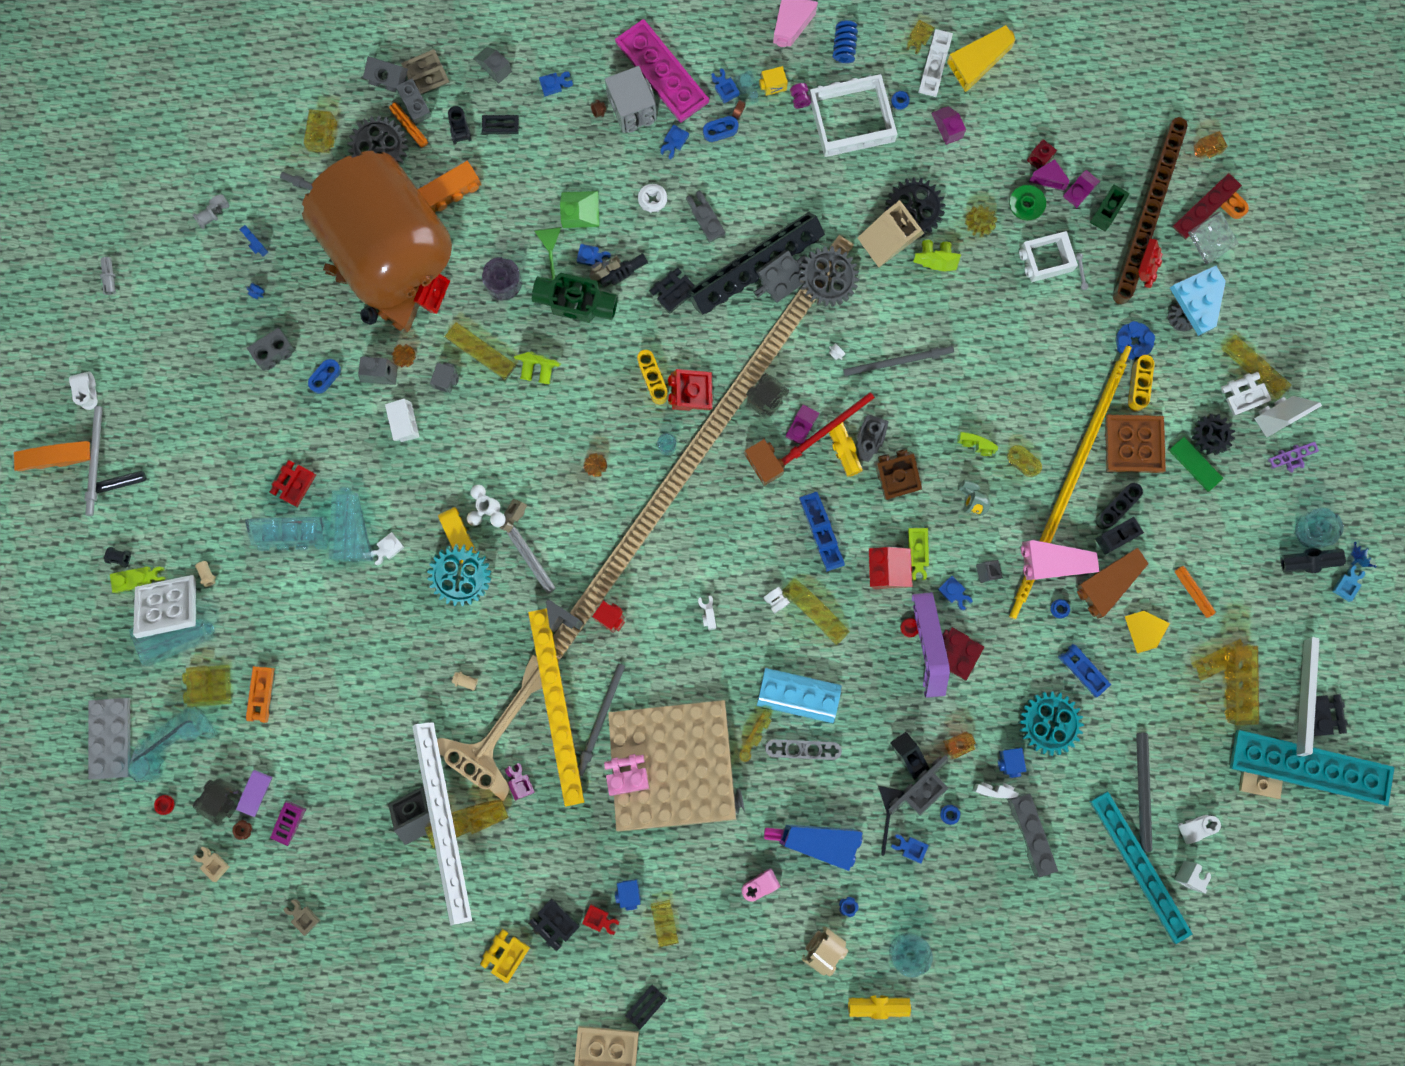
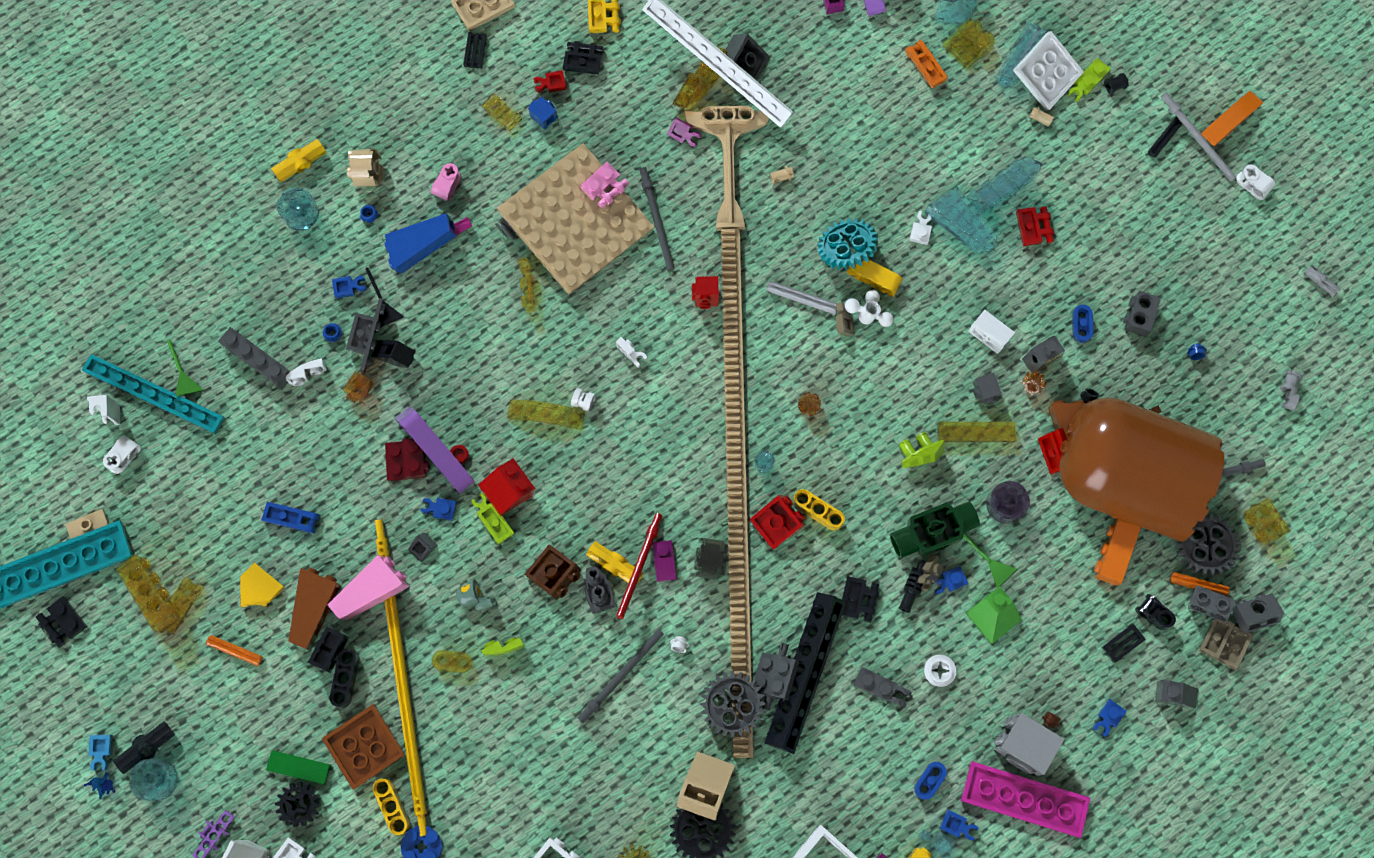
camera: 145 degrees right, 5 degrees down
blue plate [239,225,269,256] -> none
yellow plate [528,608,585,807] -> none
dark grey slope [546,599,583,632] -> none
blue plate [661,125,689,159] -> none
copper tile [732,100,746,120] -> none
dark orange brick [744,439,785,486] -> none
medium azure container [757,668,842,723] -> none
light grey beam [765,739,842,760] -> none
blue slope [799,492,845,572] -> none
lime connector [913,240,961,272] -> none
blue brick [998,748,1027,778] -> none
teal gear [1018,691,1084,756] -> none
blue plate [1050,599,1070,619] -> none
dark grey axle [1136,732,1153,852] -> none
white tile [1296,637,1319,756] -> none
none -> bright green piece [167,340,203,397]

